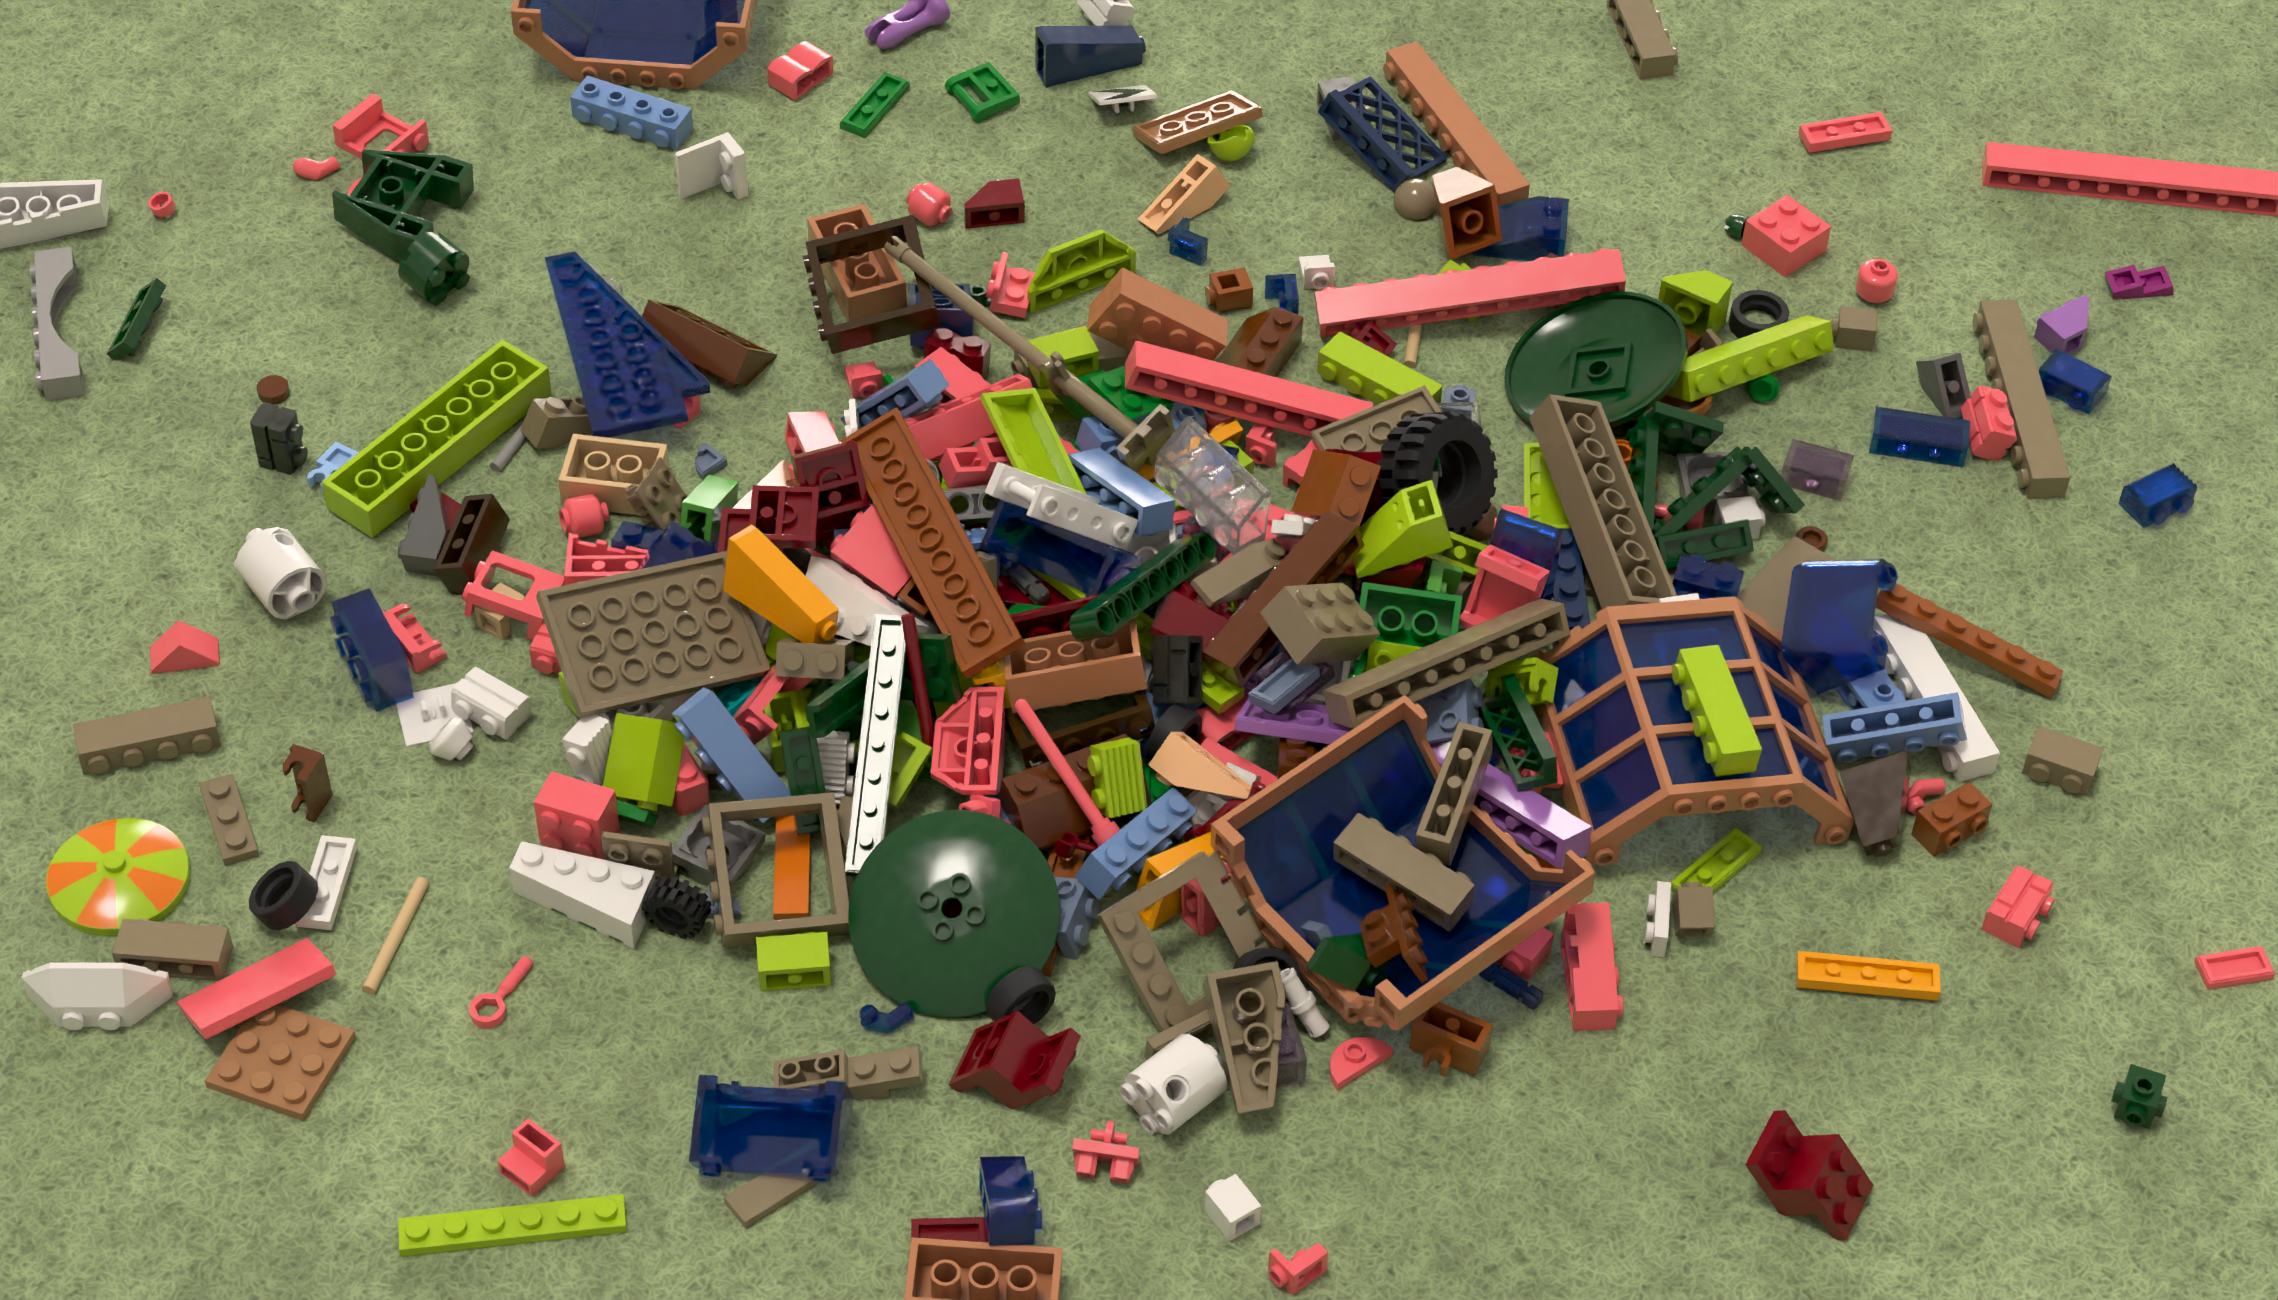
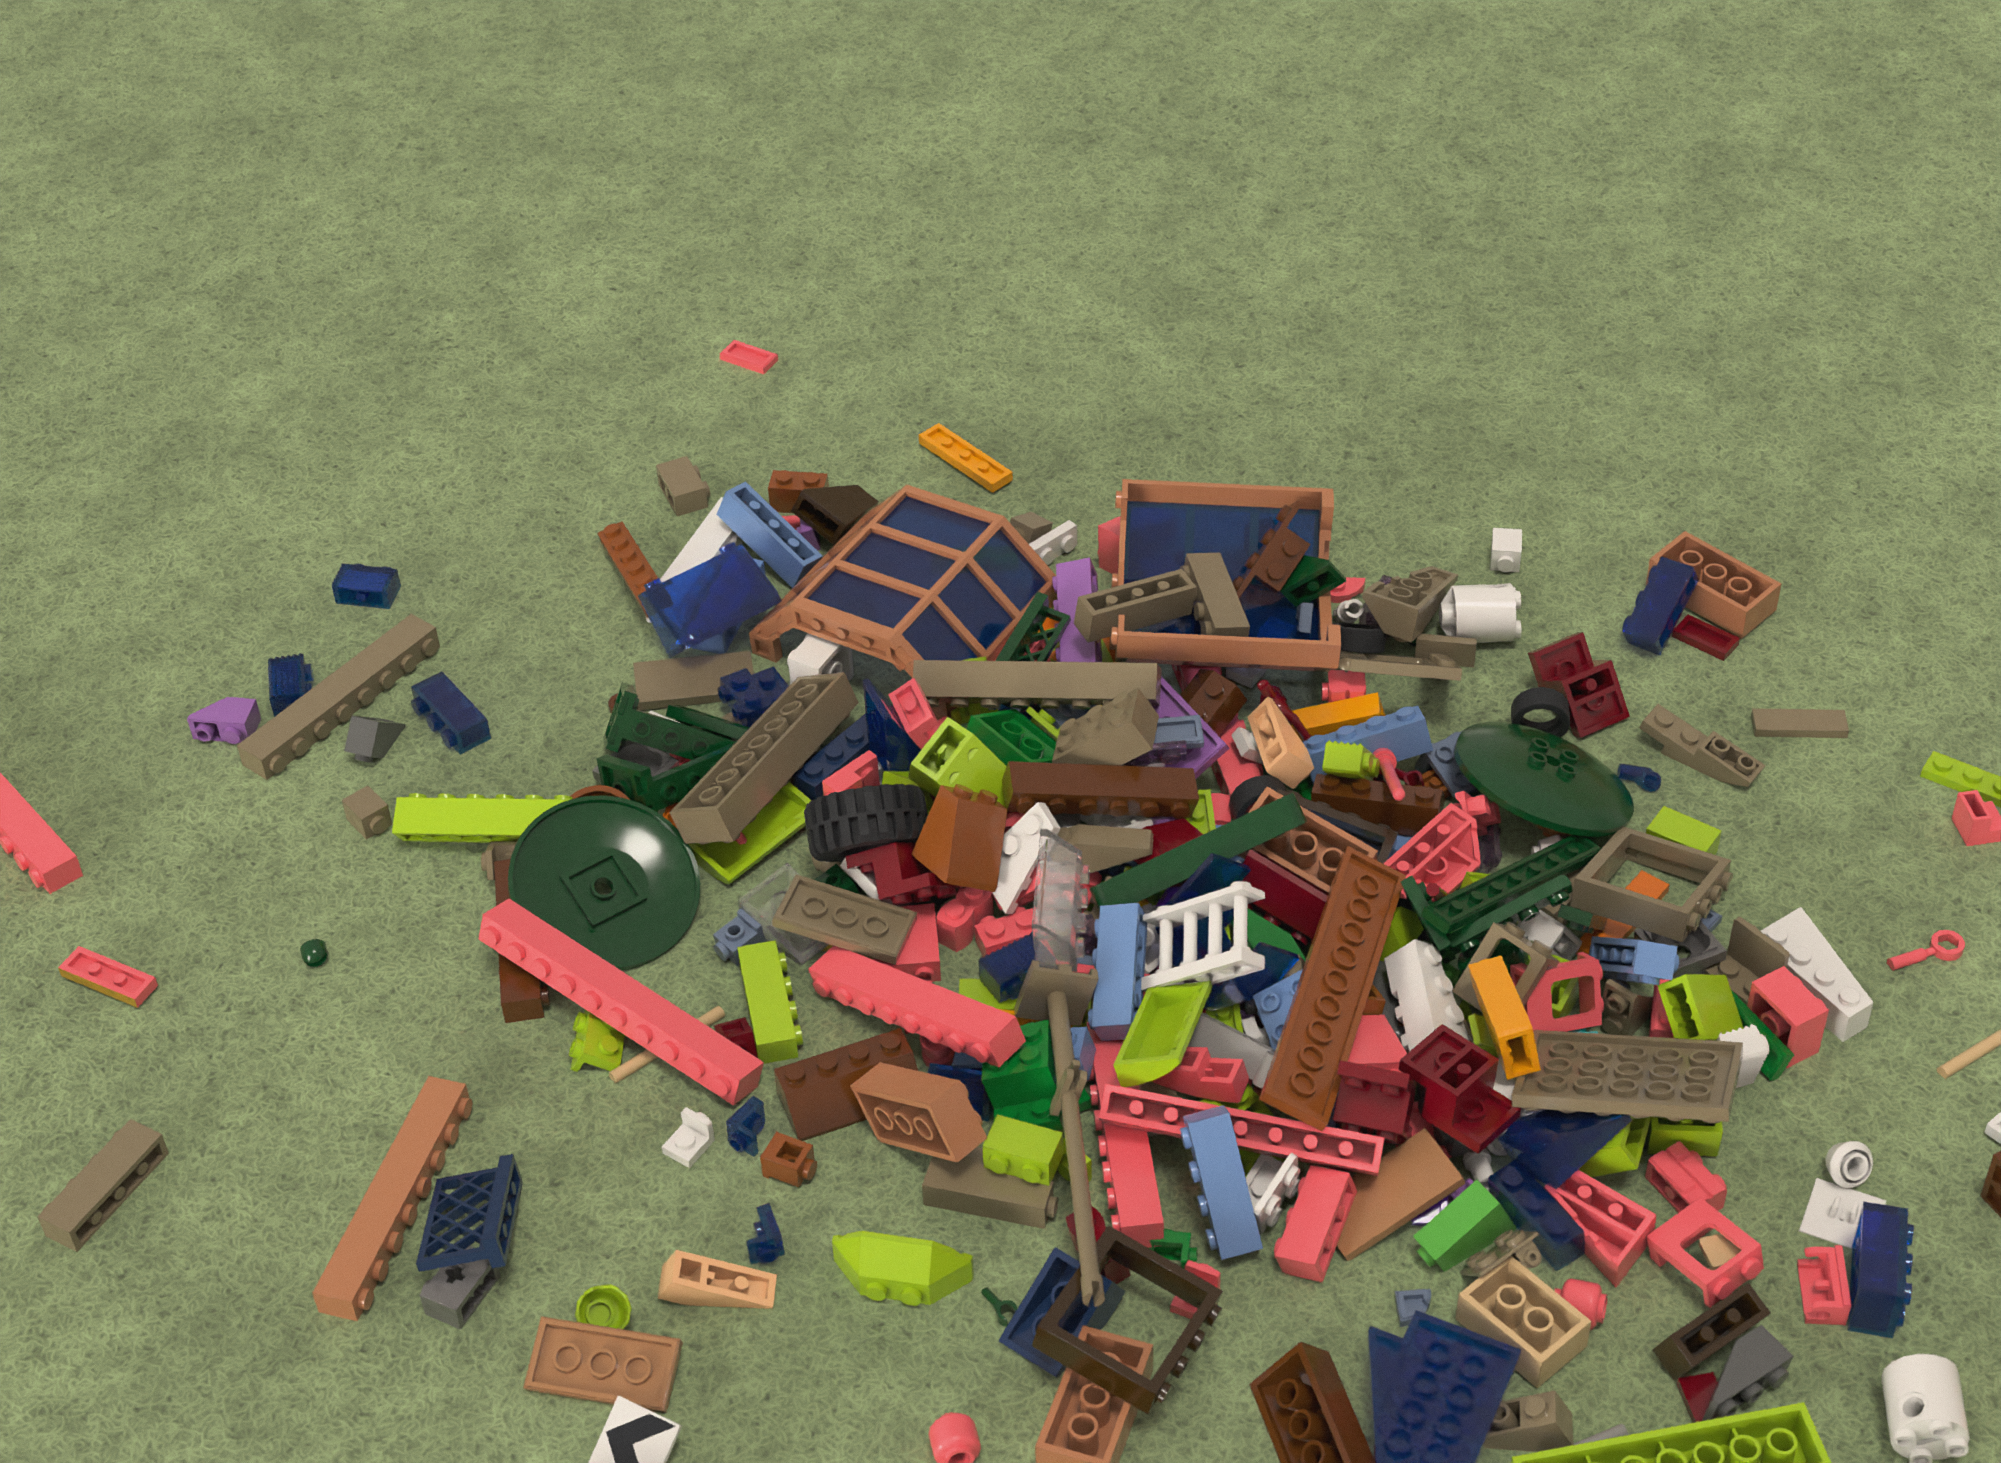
camera: 135 degrees left, 5 degrees down
white brick [451,666,531,740] -> none
black tyre [642,876,712,939] -> none
clear blue windscreen [689,1075,854,1182] -> none
dark red slope [964,178,1025,229] -> none
coral bracket [986,252,1034,318] -> none
coral hips [1072,1120,1141,1184] -> none
pearl dark grey brick [1149,635,1203,704] -> none
coral bracket [1268,1242,1328,1295] -> none
dark tan hair [1394,178,1437,221] -> none
dark orange slope [1432,167,1503,259] -> none
clear blue slope [1472,196,1569,261] -> none
lime slope [1658,270,1733,335] -> none
lime brick [1672,645,1762,777] -> none
black tyre [1728,290,1789,339] -> none
coral brick [1741,195,1831,277] -> none
dark red bracket [1745,1110,1874,1240] -> none
brick [1781,439,1854,501] -> none
coral head [1856,259,1898,303] -> none
coral brick [1960,386,2017,460] -> none
coral brick [1981,865,2055,948] -> none
magenta slope [2105,265,2174,299] -> none
dark green brick [2111,1064,2168,1129] -> none

